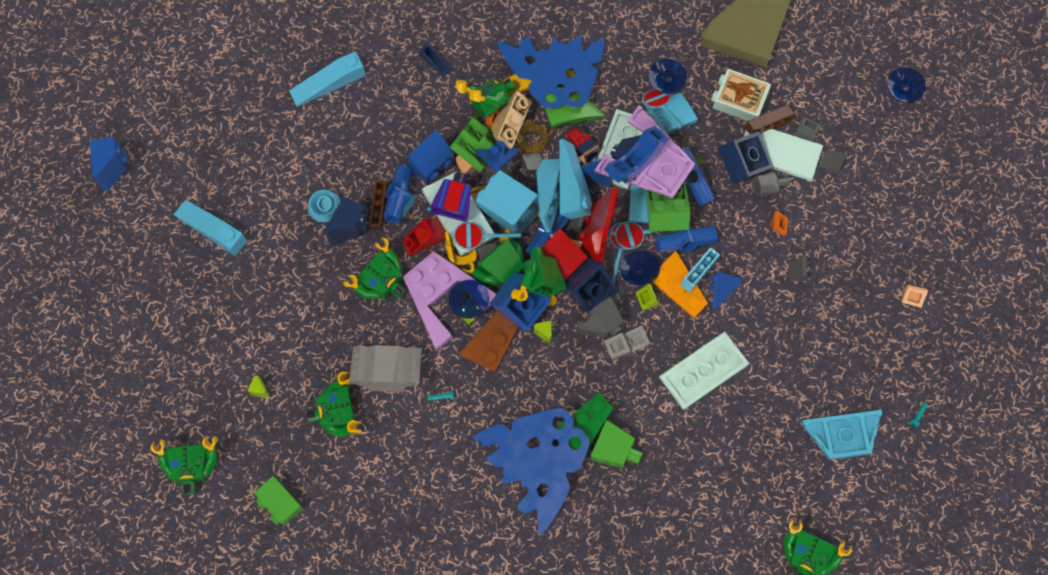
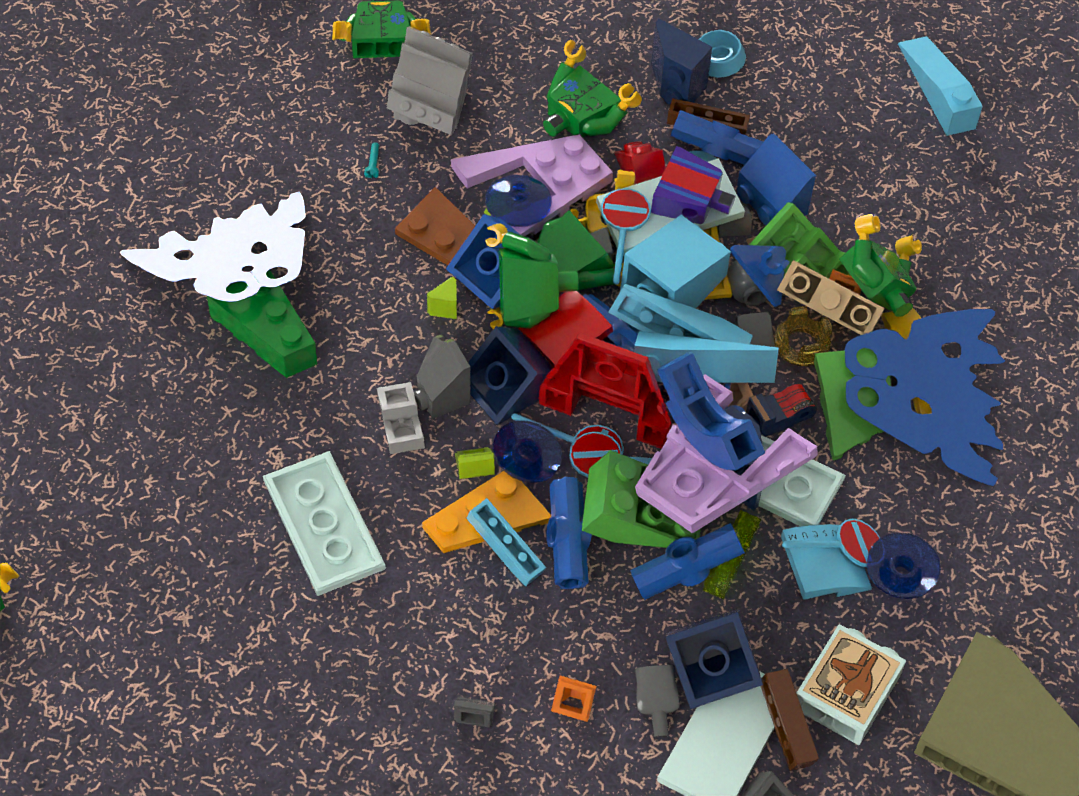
camera: 95 degrees right, 15 degrees down
dark blue piece [418,43,452,77] -> none
bright green torso [590,420,642,468] -> none
blue piece [709,271,743,310] -> none
medium azure wing [802,410,882,460] -> none

